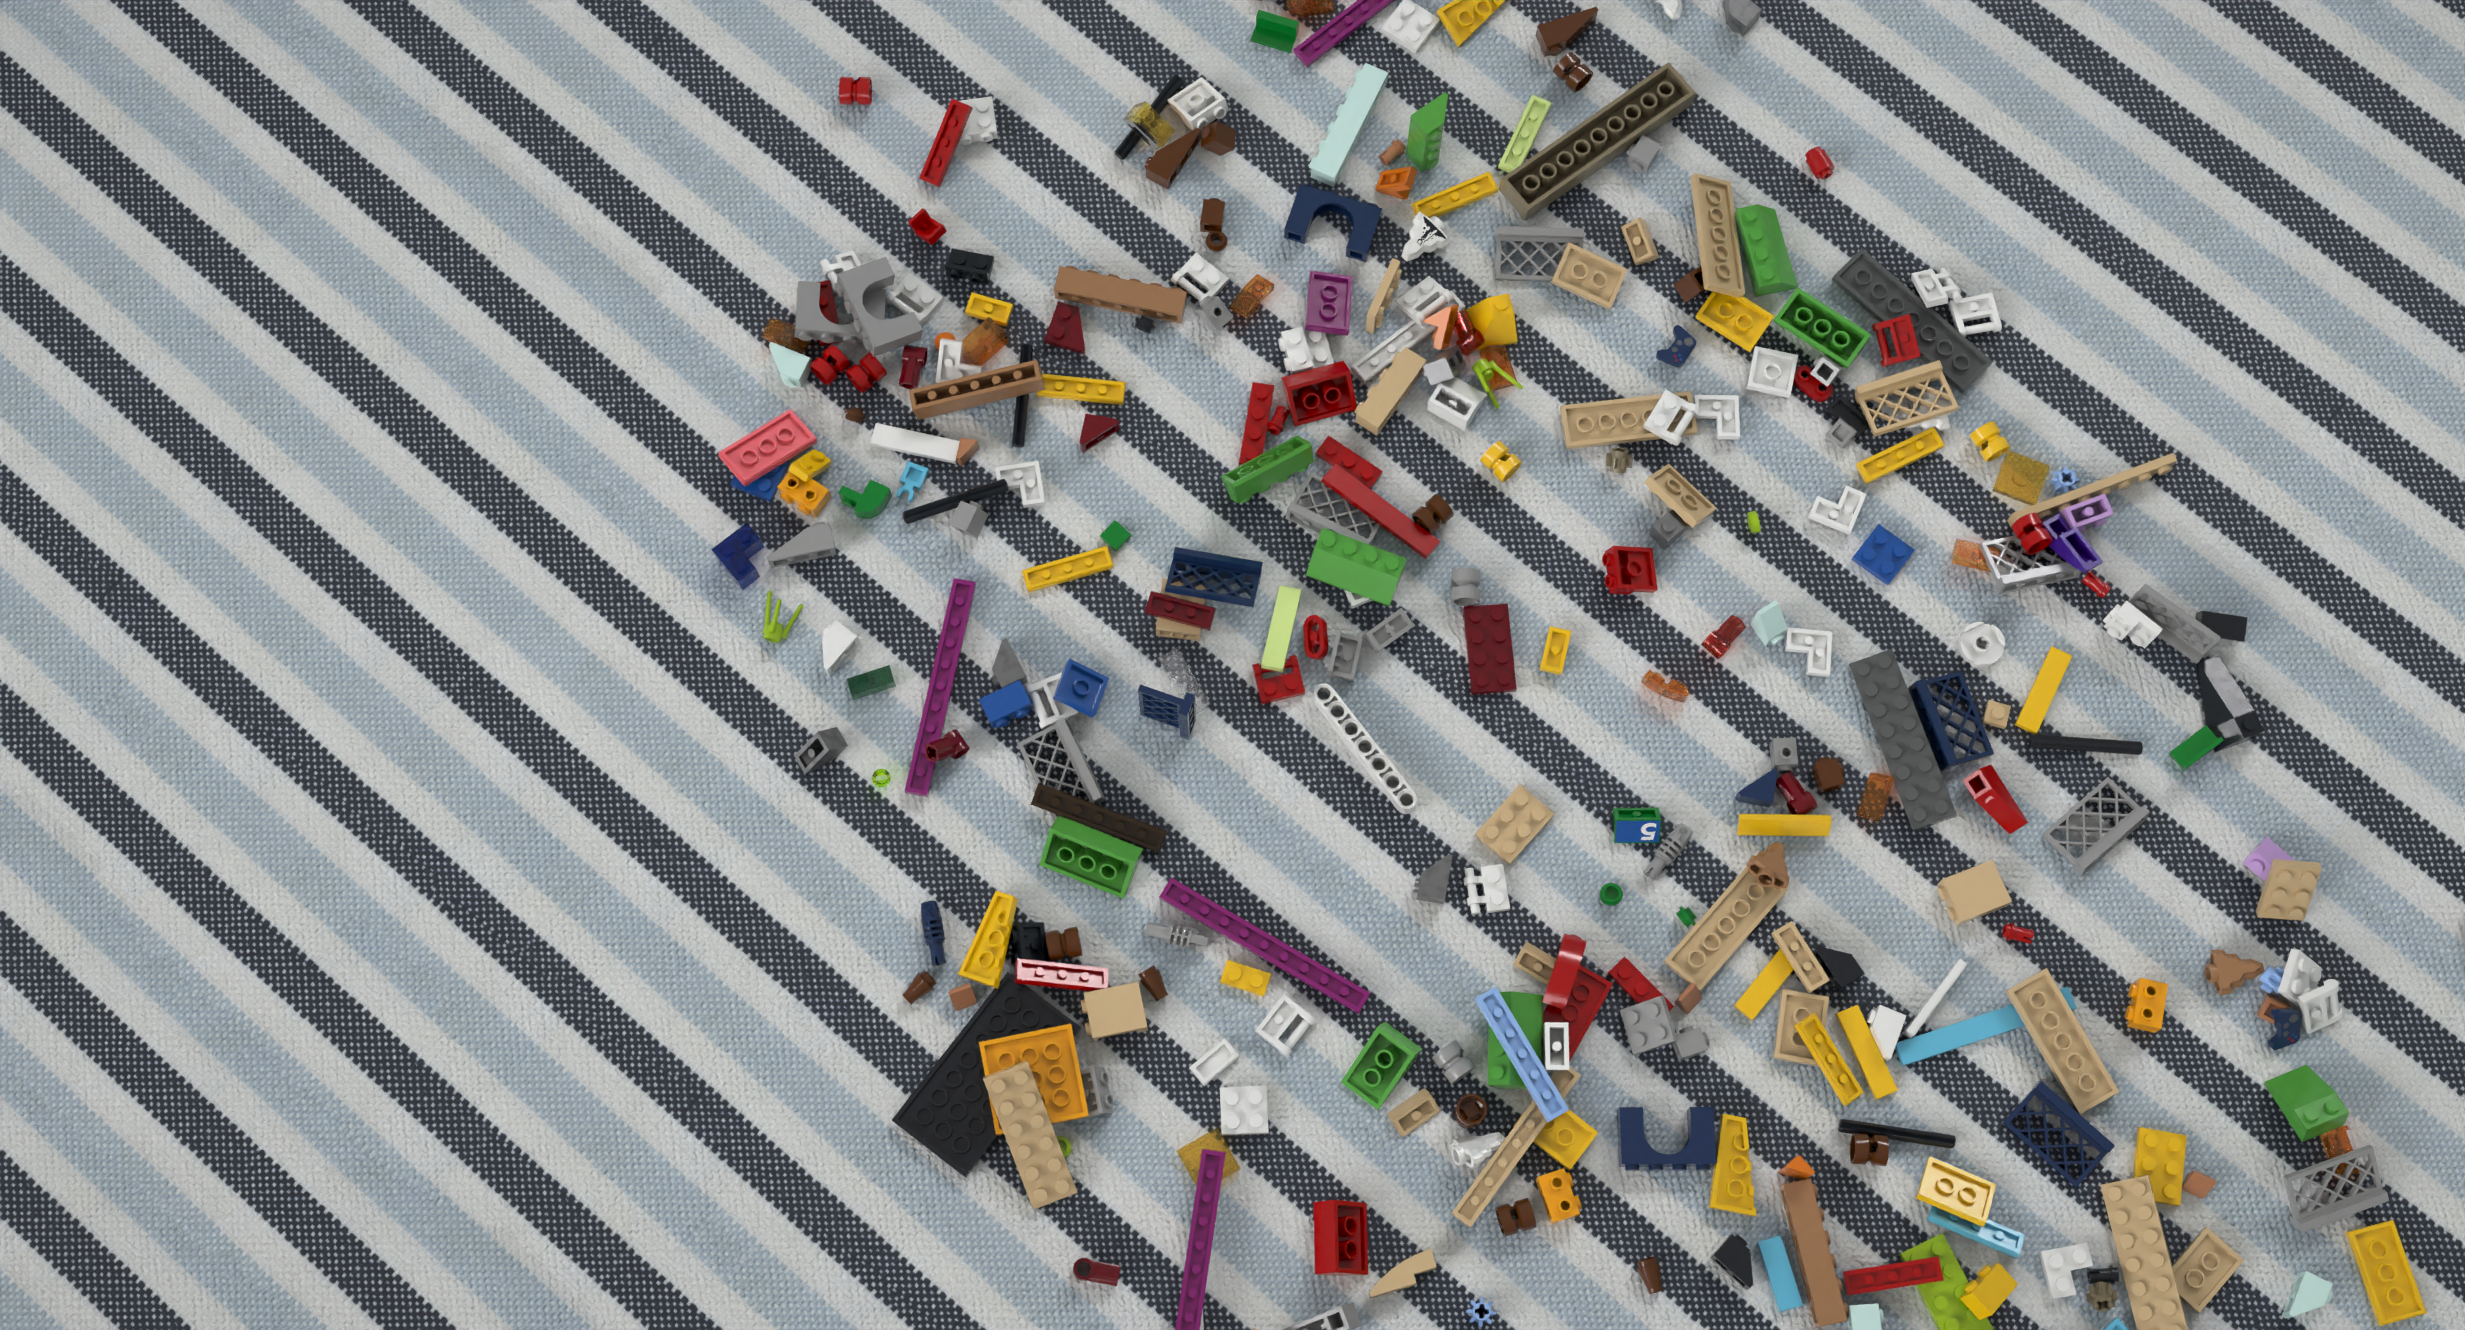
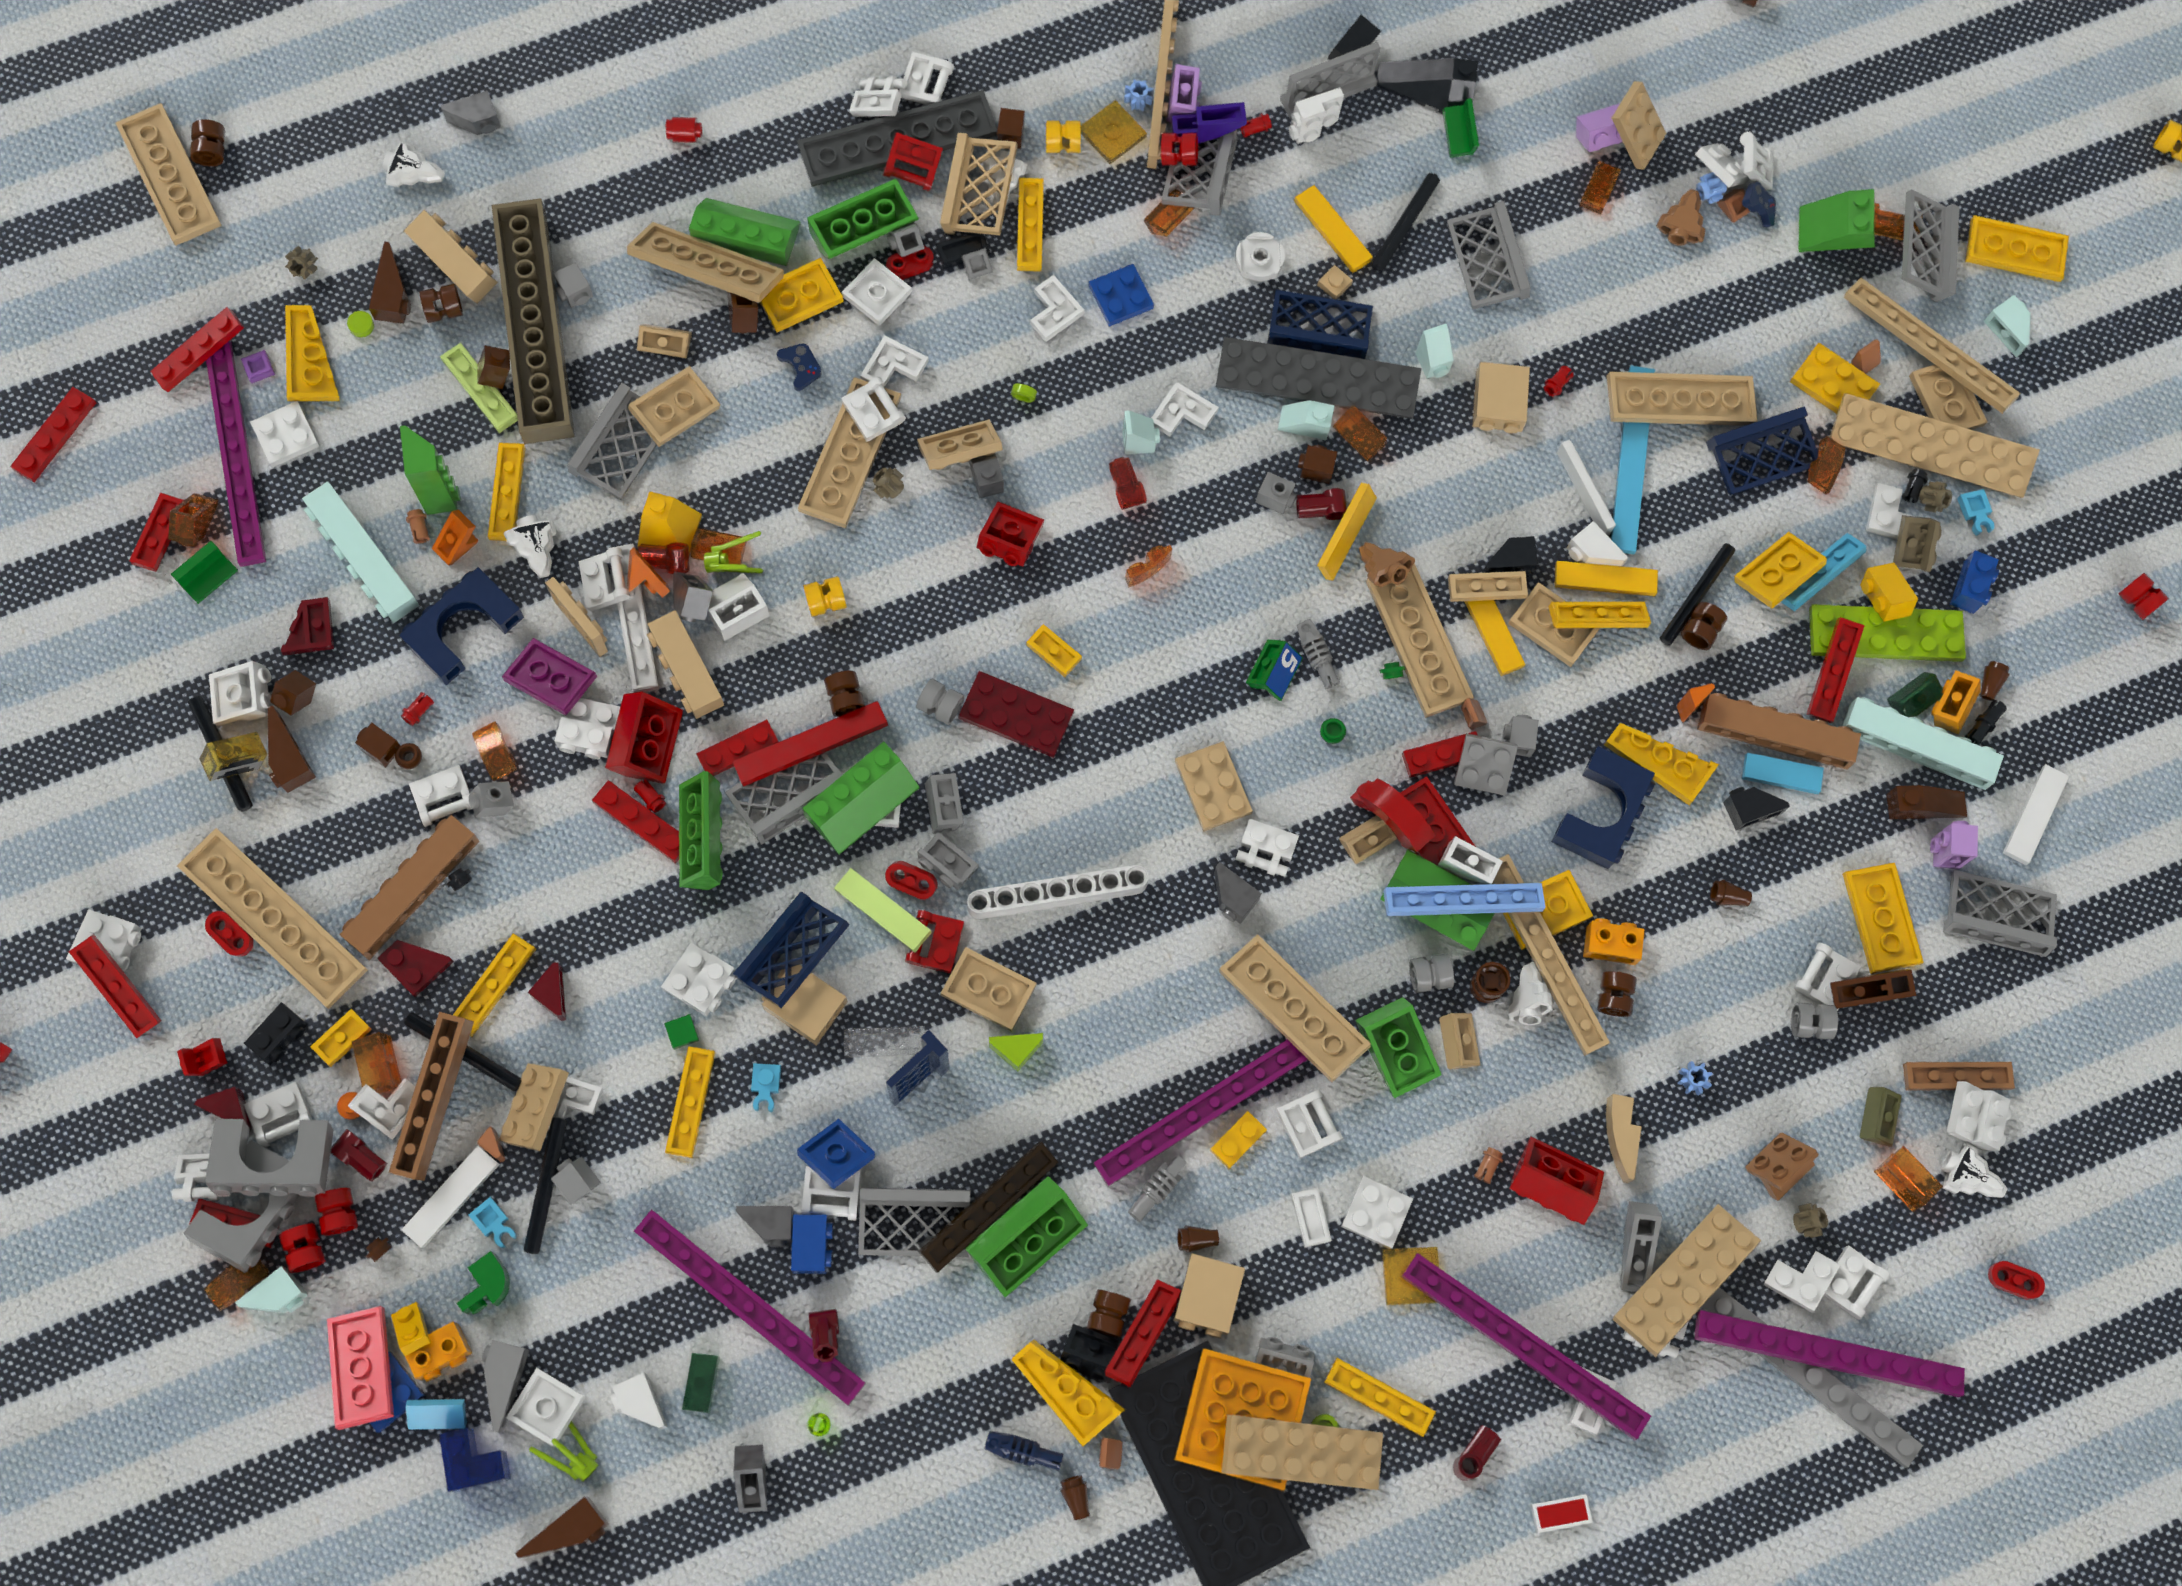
camera: 70 degrees left, 0 degrees up
dark red tile [1145,591,1216,631] -> none
dark blue slope [1735,768,1778,808] -> none
red slope [1962,765,2028,834] -> none
light orange brick [2125,978,2168,1033] -> none
none -> tan plate [177,828,368,1009]
none -> dark red slope [194,1087,252,1132]
none -> red plate [205,911,254,957]
none -> dark red wing [281,597,334,656]
none -> lime tile [347,311,374,337]
none -> red pin [401,692,434,726]
none -> tan brick [404,210,498,304]
none -> medium azure tile [406,1399,467,1430]
none -> reddish brown brick [477,345,510,389]
none -> tan plate [499,1063,569,1151]
none -> white plate [506,1368,585,1447]
none -> reddish brown slope [515,1496,609,1558]
none -> white plate [661,943,737,1017]
none -> medium azure plate [751,1063,781,1112]
none -> tan plate [940,947,1037,1032]
none -> lime slope [989,1033,1043,1072]
none -> reddish brown brick [997,108,1025,149]
none -> tan plate [1219,934,1371,1082]
none -> light aqua slope [1278,400,1335,440]
none -> yellow tile [1324,1358,1436,1437]
none -> light aqua slope [1415,324,1454,379]
none -> nougat pin [1474,1147,1503,1184]
none -> clear orange slope [1579,161,1621,215]
none -> clear orange slope [1808,436,1846,494]
none -> tan plate [1844,278,2020,414]
none -> dark tan bracket [1893,515,1942,572]

